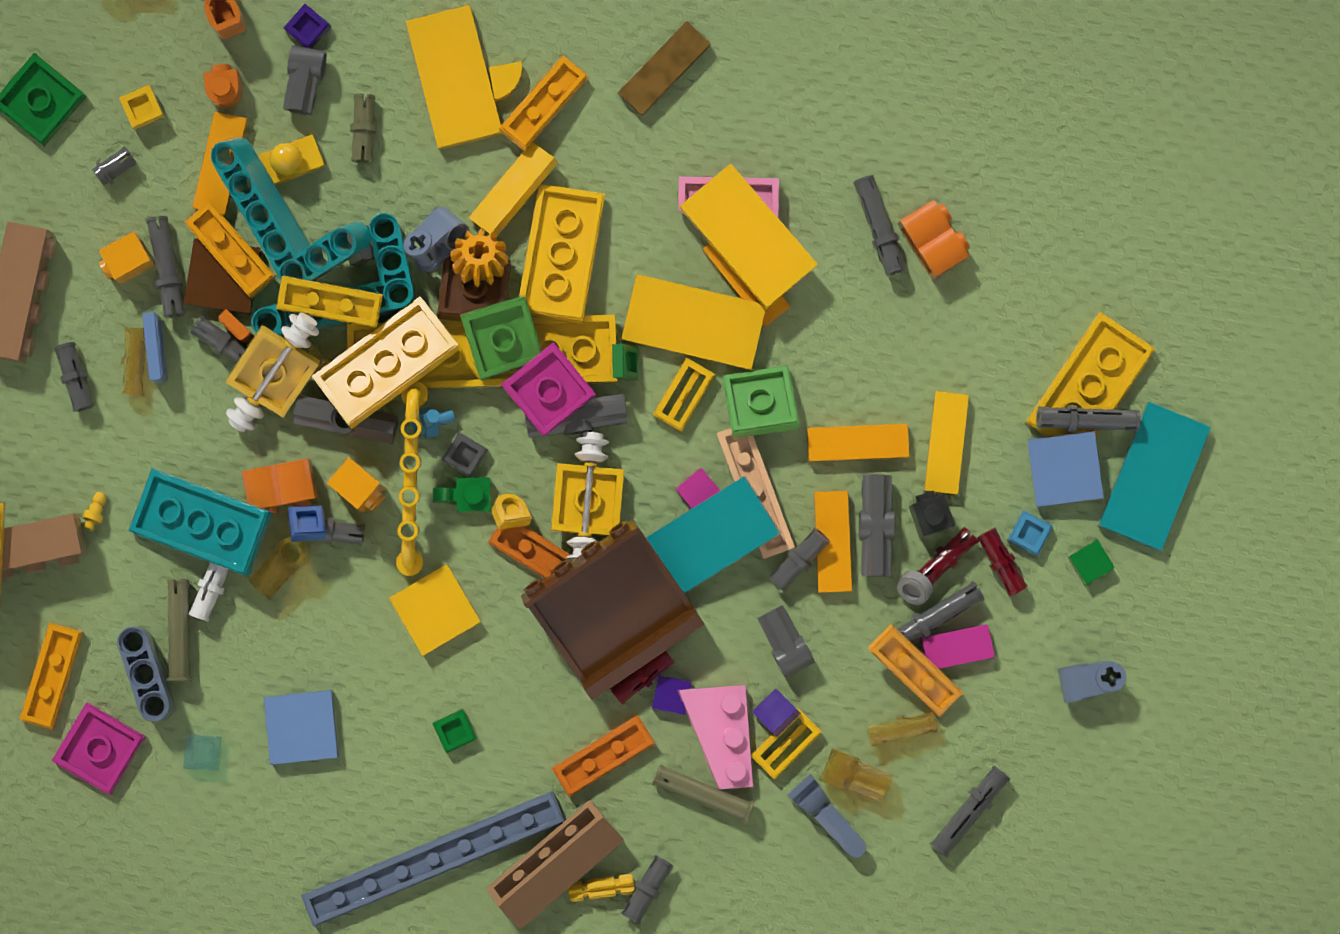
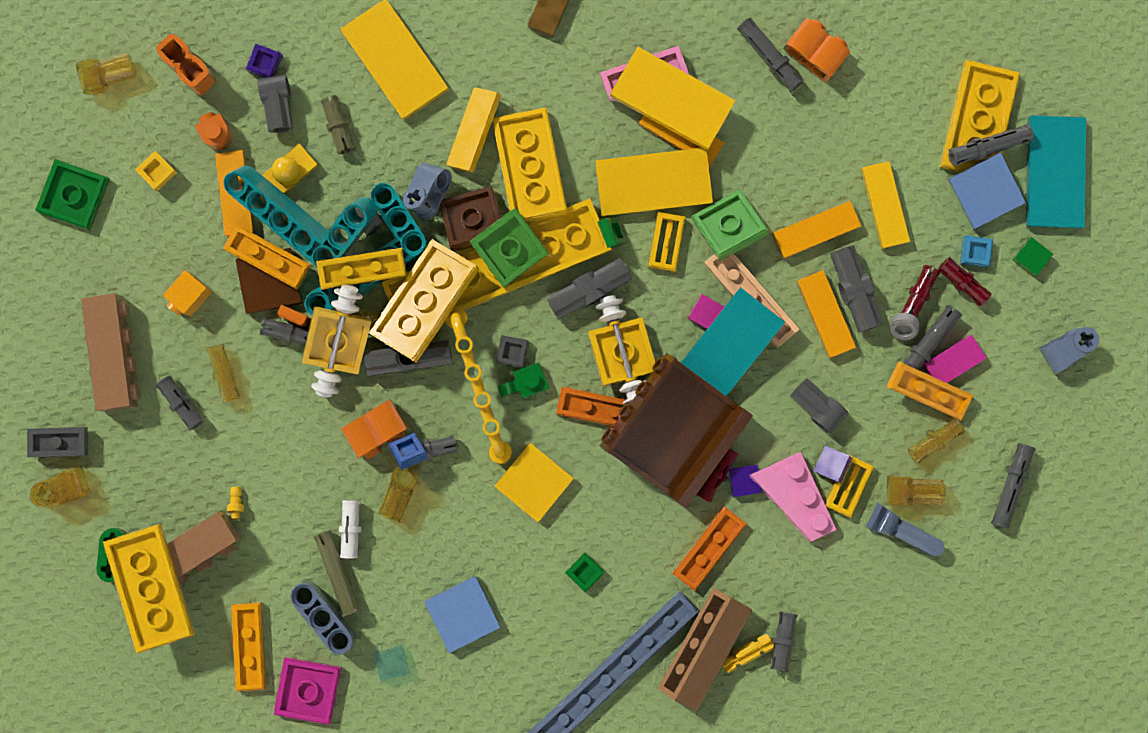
camera: 20 degrees left, 0 degrees up
dark grey pin [92,146,137,186] -> none
teal tile [128,468,273,576] -> none
medium blue tile [142,312,168,384] -> none
dark grey pin [146,216,185,318] -> none
light orange brick [327,457,386,513] -> none
dark azure piece [411,407,455,439] -> none
light orange gear [451,228,508,288] -> none
yellow tile [489,61,523,102] -> none
yellow tile [492,494,532,530] -> none
light orange tile [499,55,588,152] -> none
dark pink tile [501,342,596,437] -> none
olive pin [652,764,755,825] -> none
dark grey pin [769,527,830,591] -> none
pearl dark grey brick [909,490,955,538] -> none

